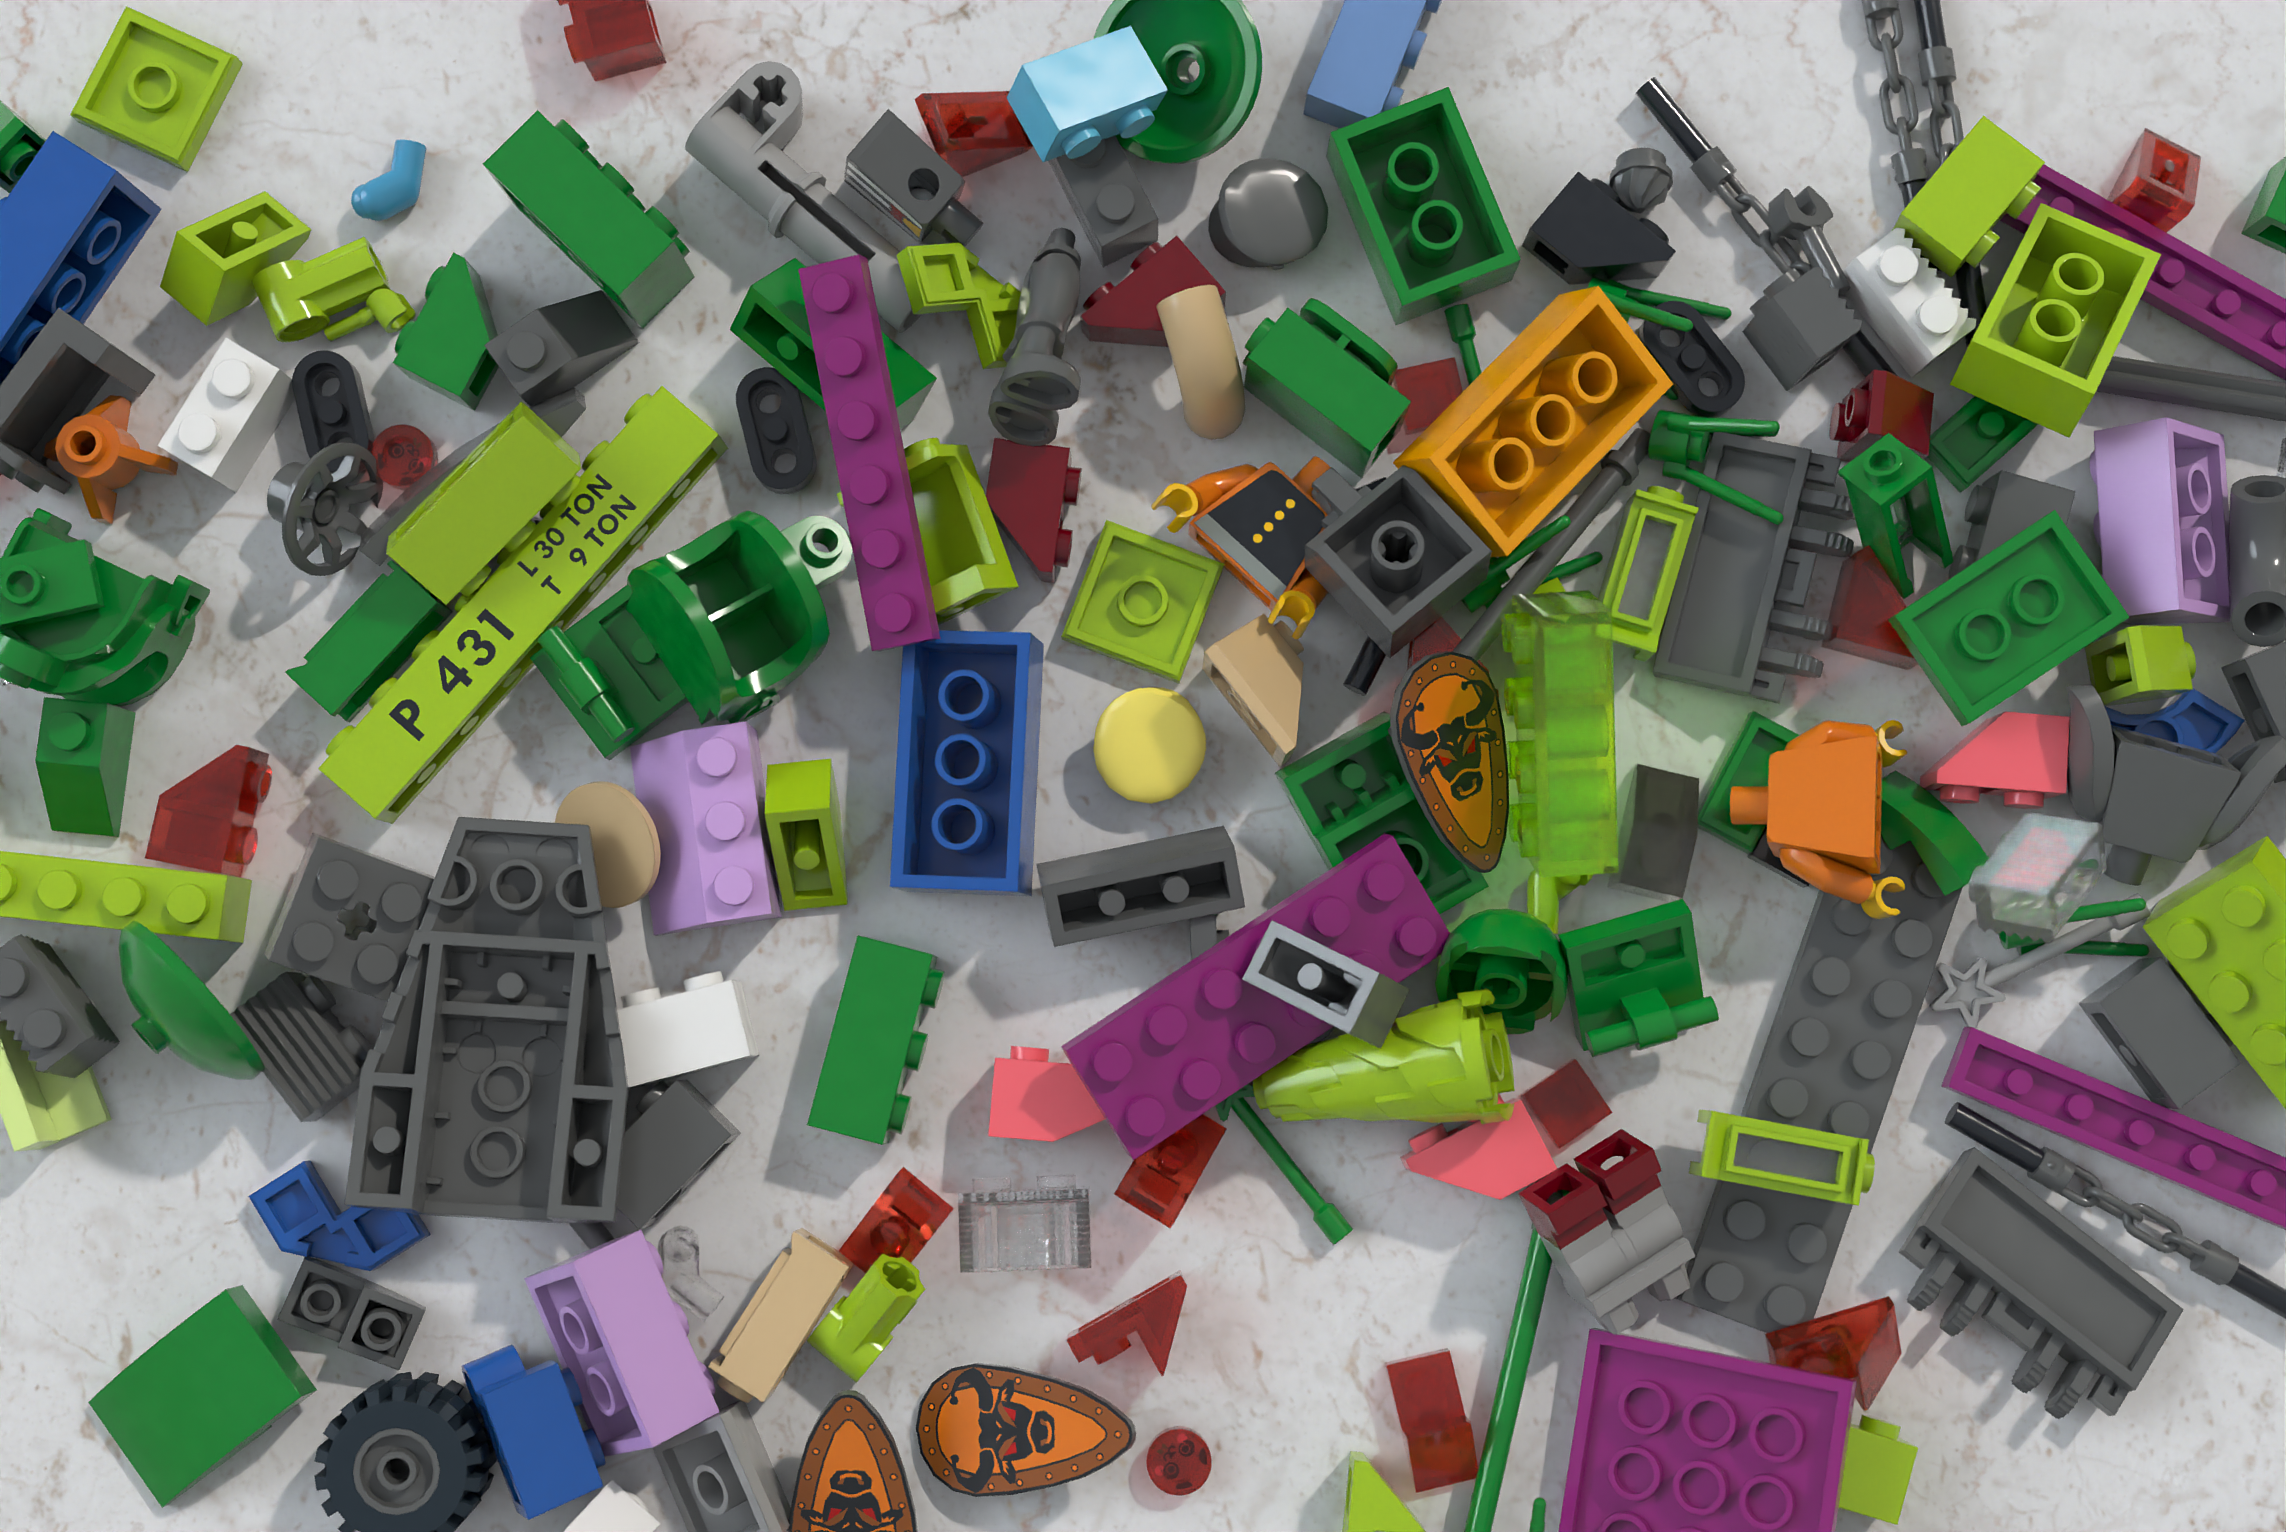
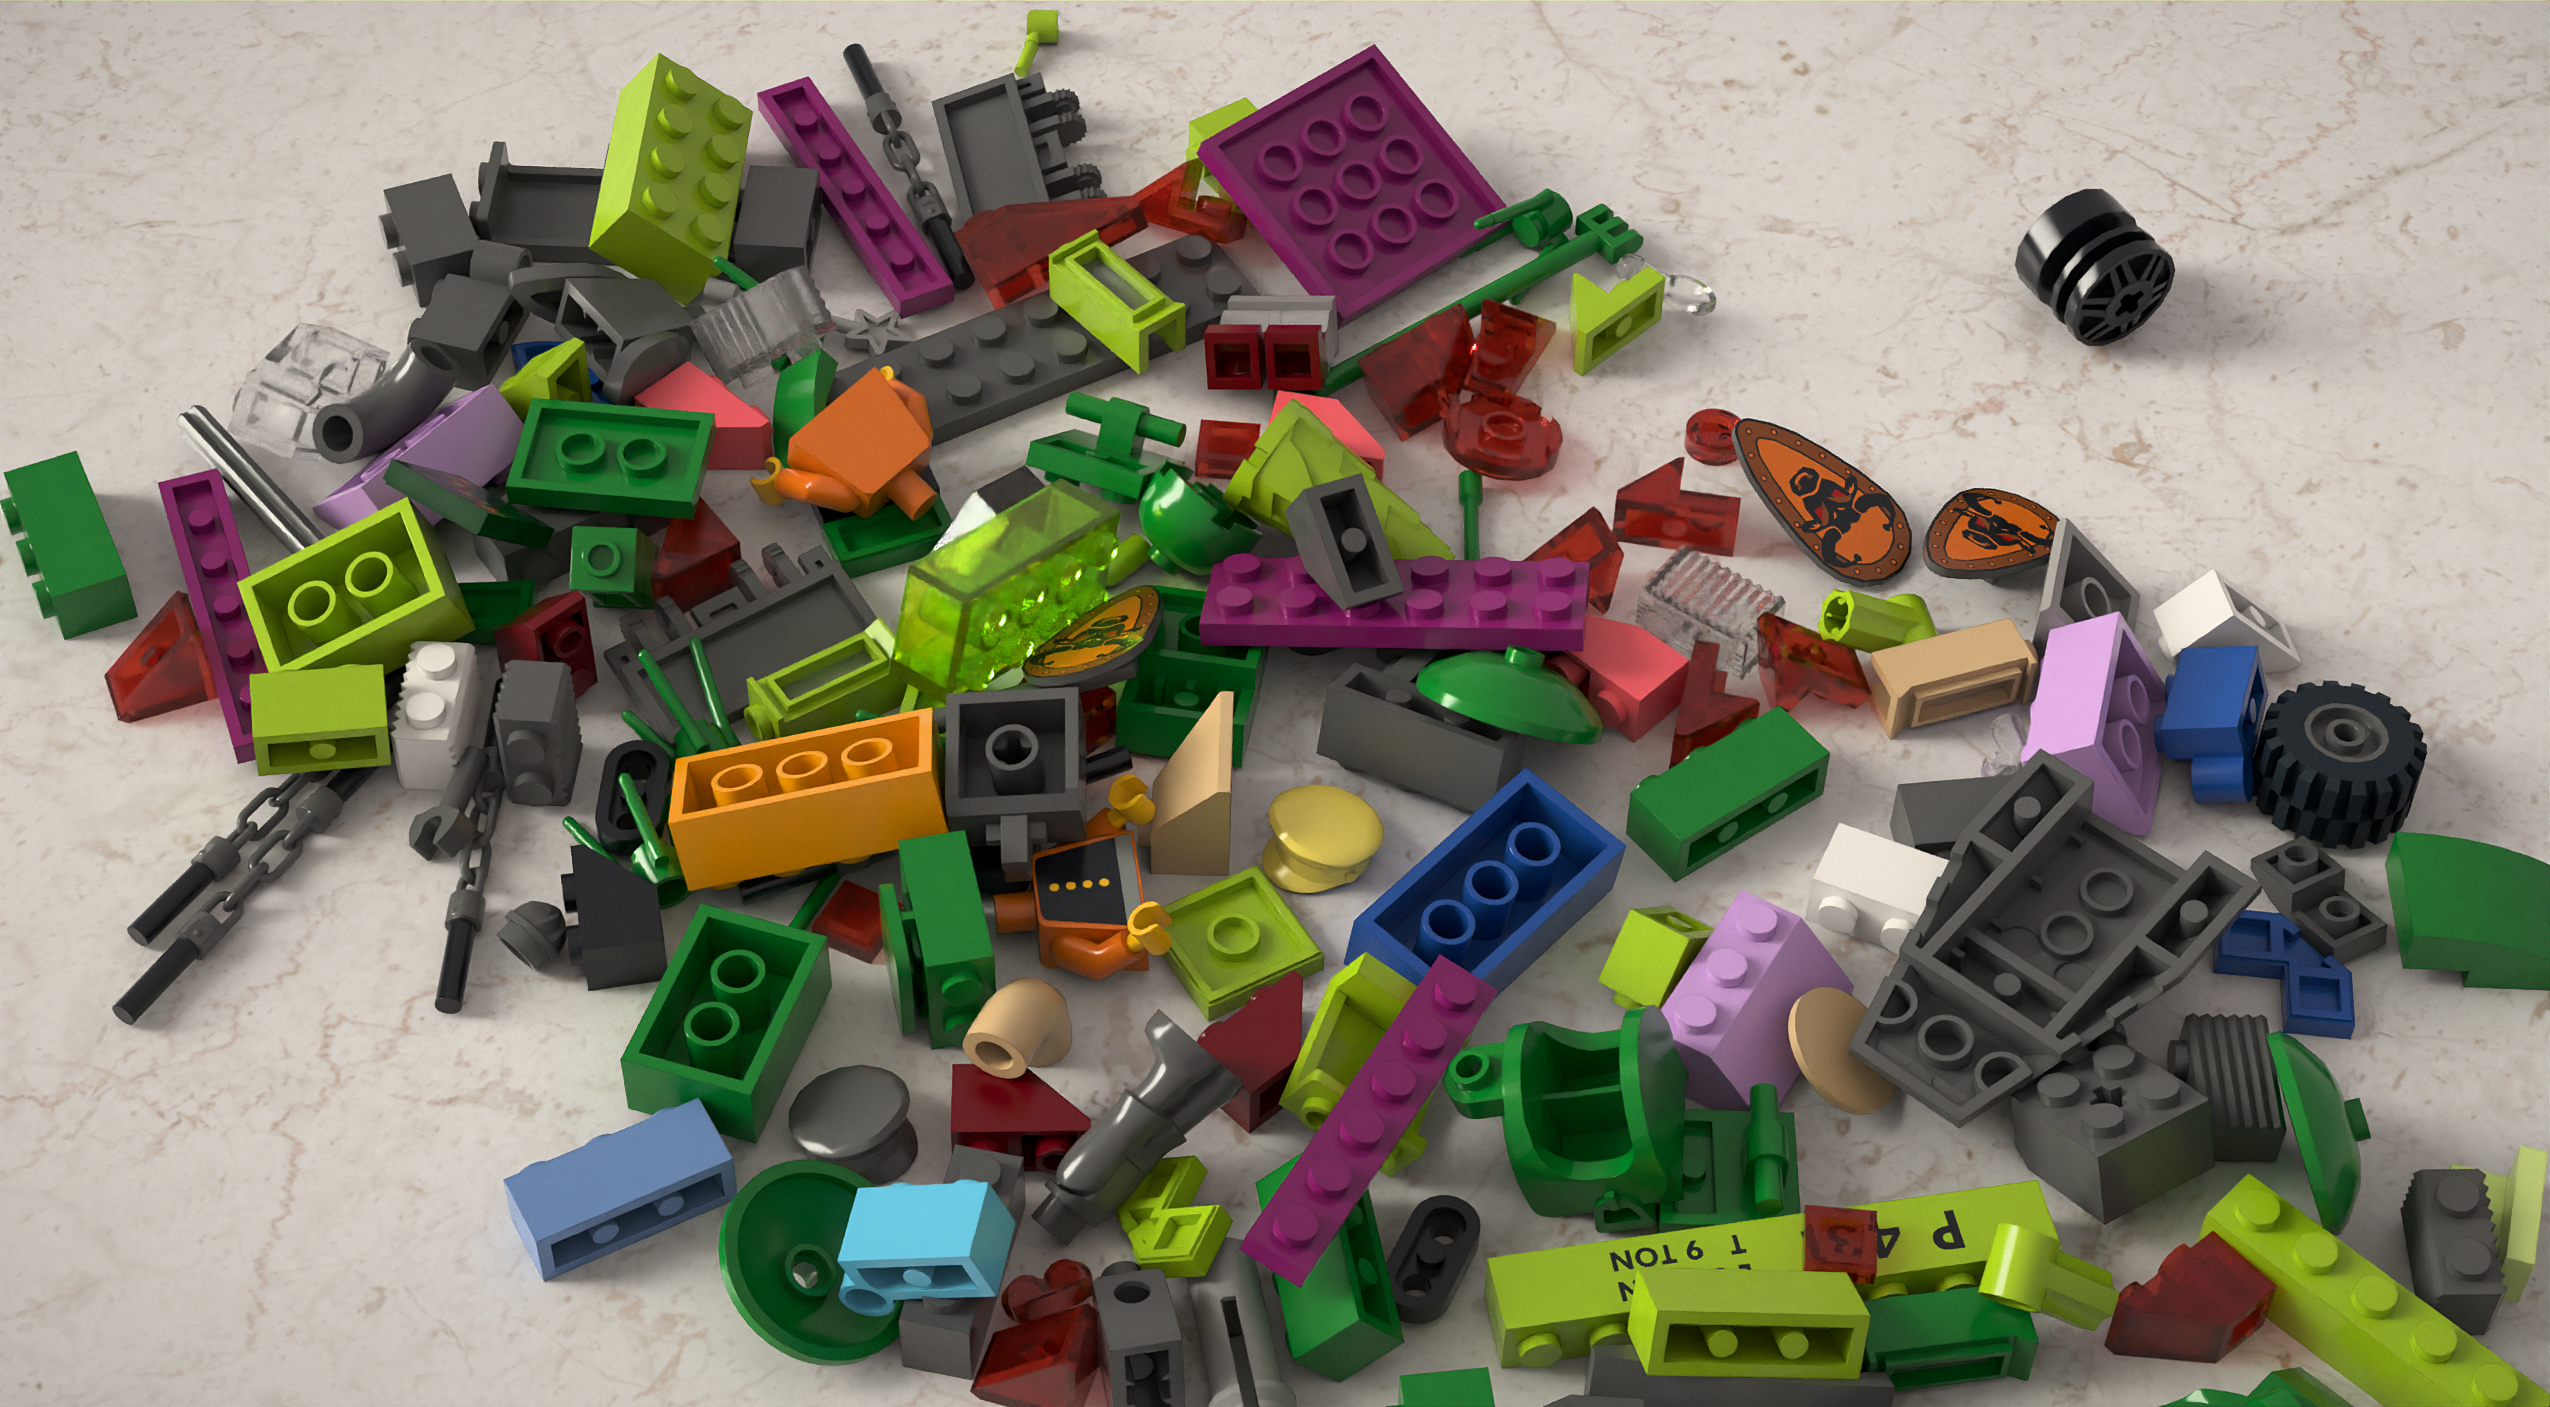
camera: 145 degrees left, 35 degrees down
none -> dark green tile [383,459,555,550]
none -> clear red slope [953,195,1149,310]
none -> clear red piece [1002,1258,1093,1325]
none -> lime hand [1014,9,1059,77]
none -> clear red slope [1357,303,1477,442]
none -> green dish [1415,644,1605,745]
none -> clear red tile [1441,391,1563,481]
none -> clear red slope [1669,639,1760,769]
none -> clear red tile [1802,1205,1877,1284]
none -> lime piece [1977,1223,2119,1331]

